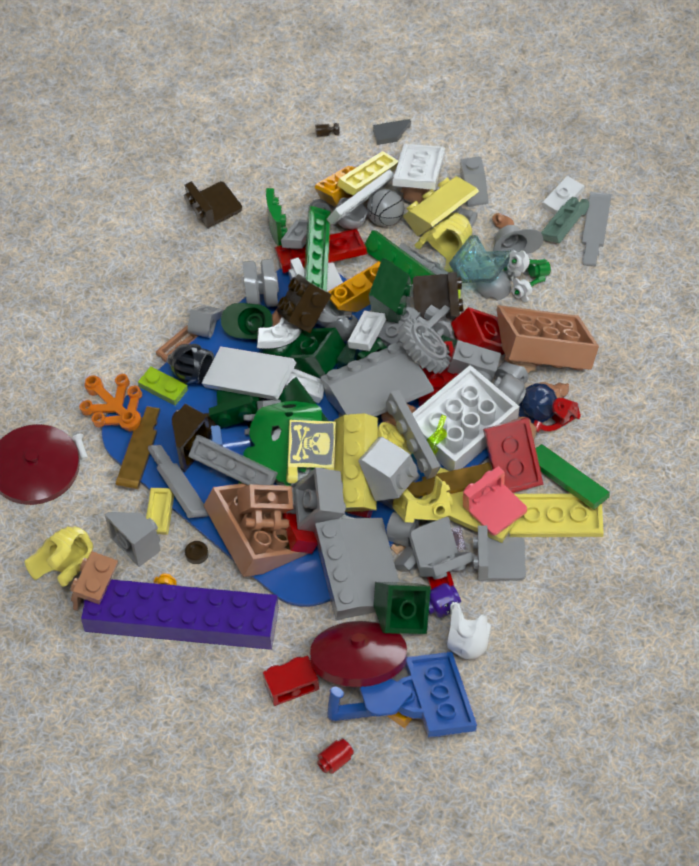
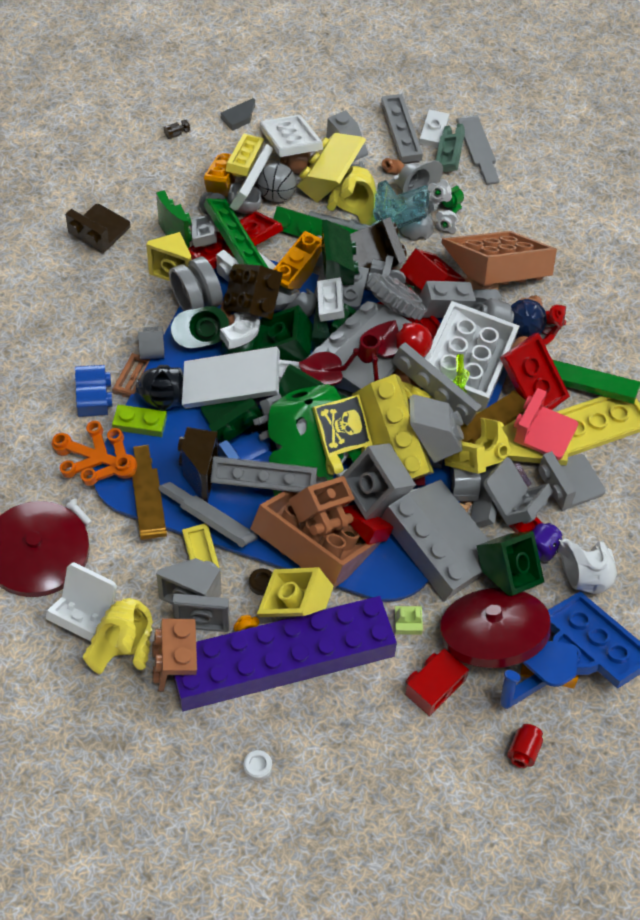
camera: 30 degrees left, 0 degrees up
none -> white bracket [46,563,117,641]
none -> blue brick [75,365,113,417]
none -> light yellow slope [146,232,192,281]
none -> light grey tile [172,593,230,632]
none -> white tile [243,750,272,781]
none -> light yellow slope [257,567,334,617]
none -> dark red plant [299,320,399,386]
none -> light grey plate [381,94,423,163]
none -> yellowish green tile [394,606,423,635]
none -> red hair [396,323,433,357]

